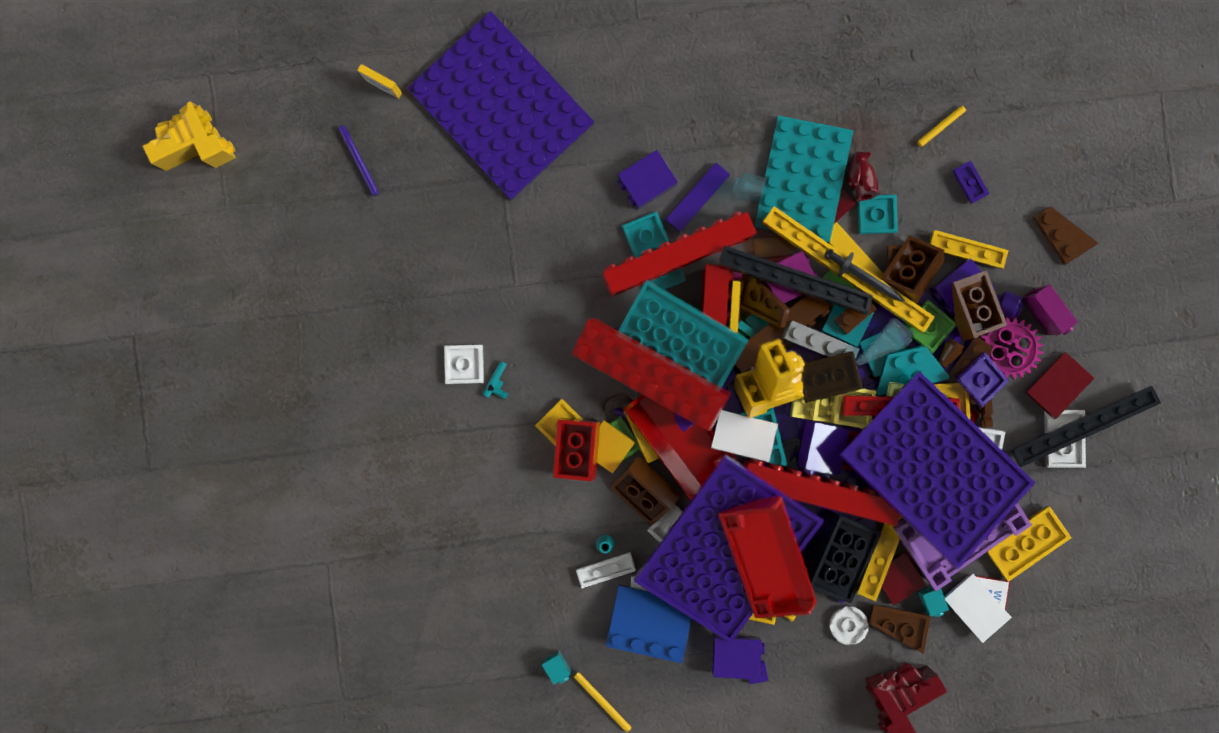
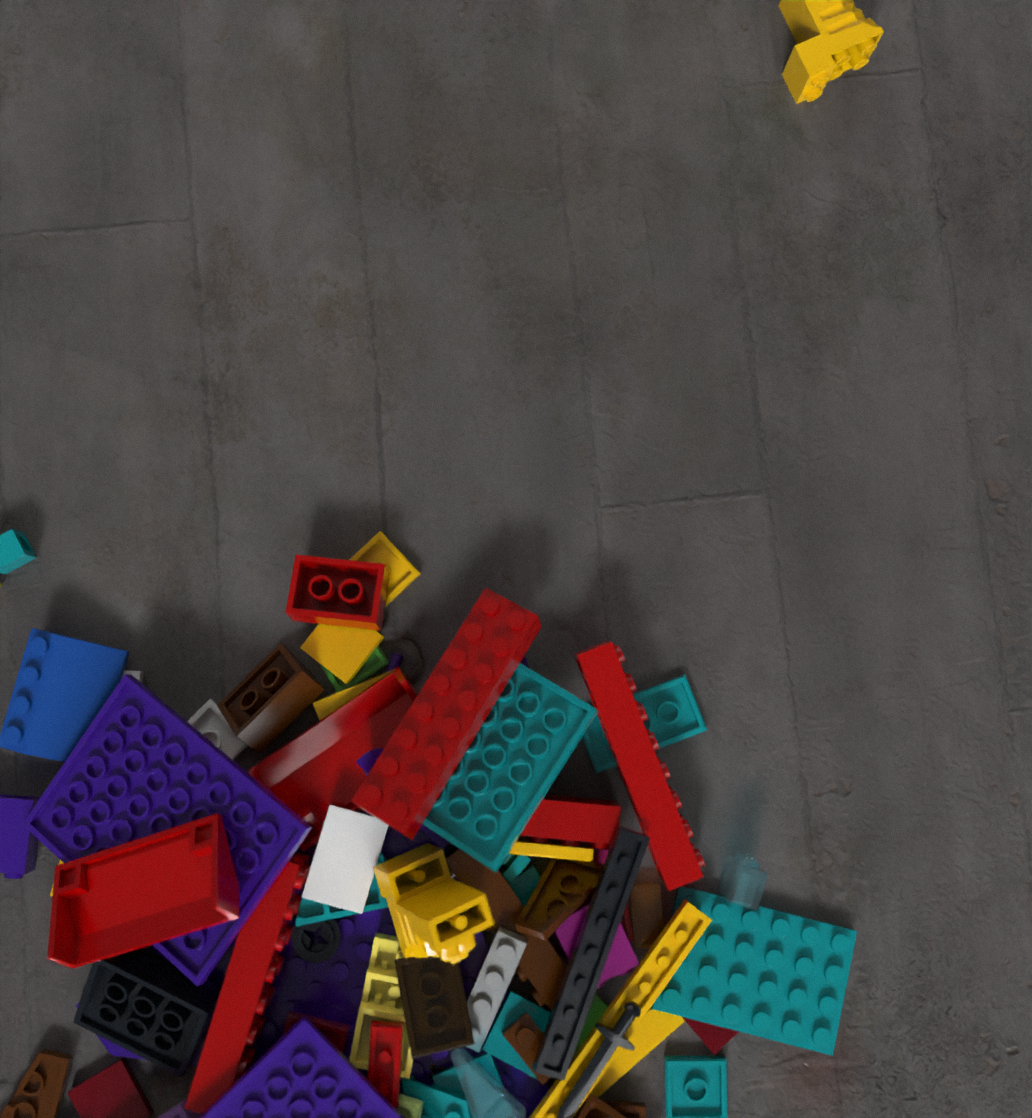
camera: 90 degrees right, 5 degrees down
dark purple bar [338,125,379,196] -> none
yellow tile [358,64,402,99] -> none
dark purple plate [407,11,594,200] -> none
white tile [444,345,484,384] -> none
teal hose [483,361,509,400] -> none
white tile [576,552,636,589] -> none
teal cone [596,535,615,554] -> none
dark purple brick [617,150,678,209] -> none
dark purple tile [666,162,730,233] -> none
dark purple brick [796,421,849,478] -> none
white tile [829,606,868,645] -> none
dark red animal [848,152,880,202] -> none
yellow plate [857,523,900,602] -> none

